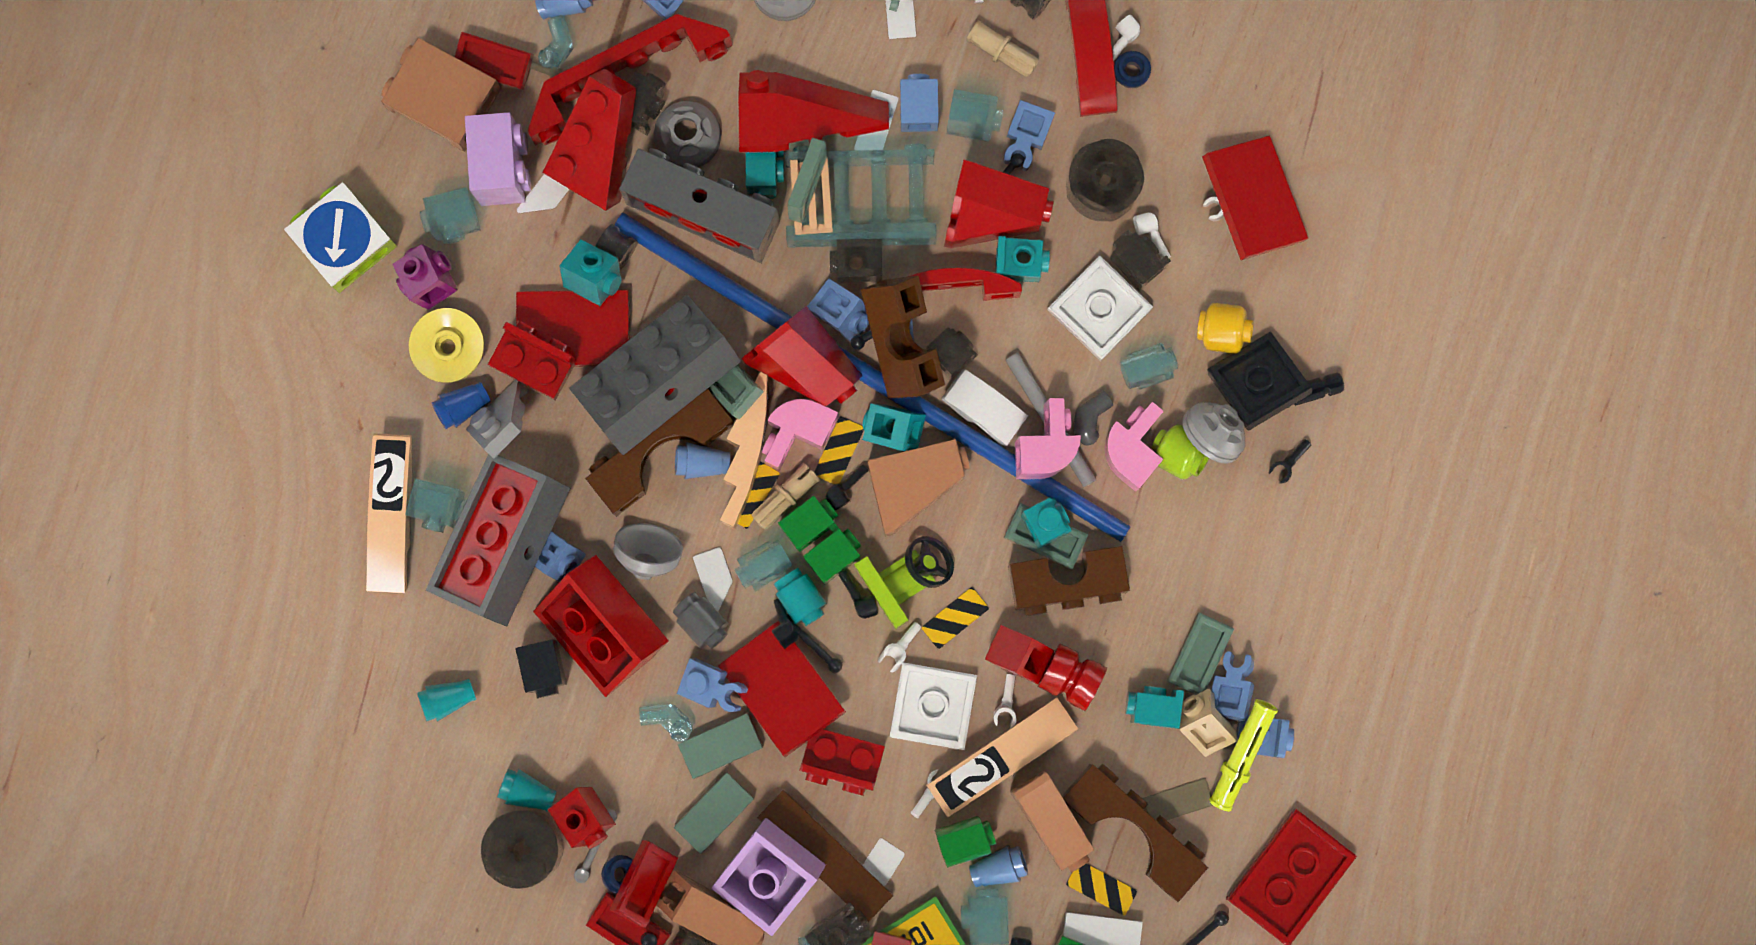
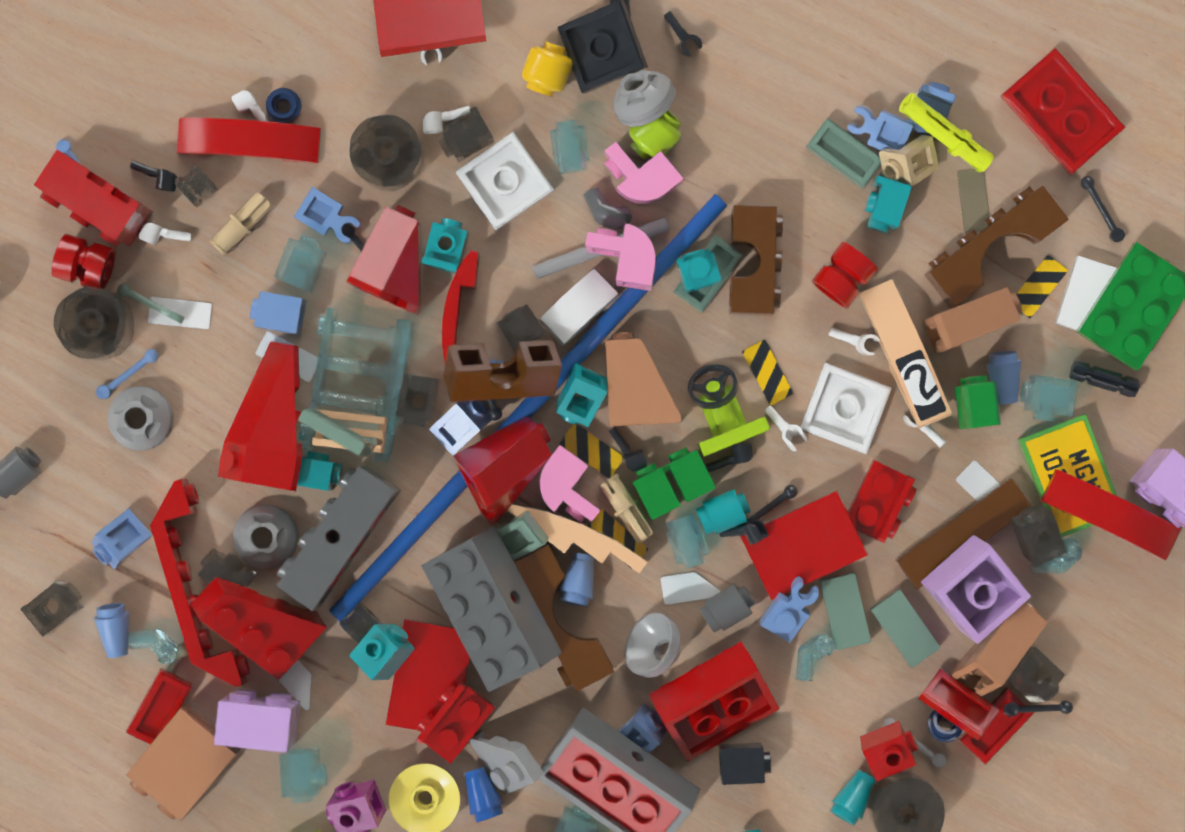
camera: 75 degrees left, 5 degrees up
red brick [985,625,1055,685] -> none

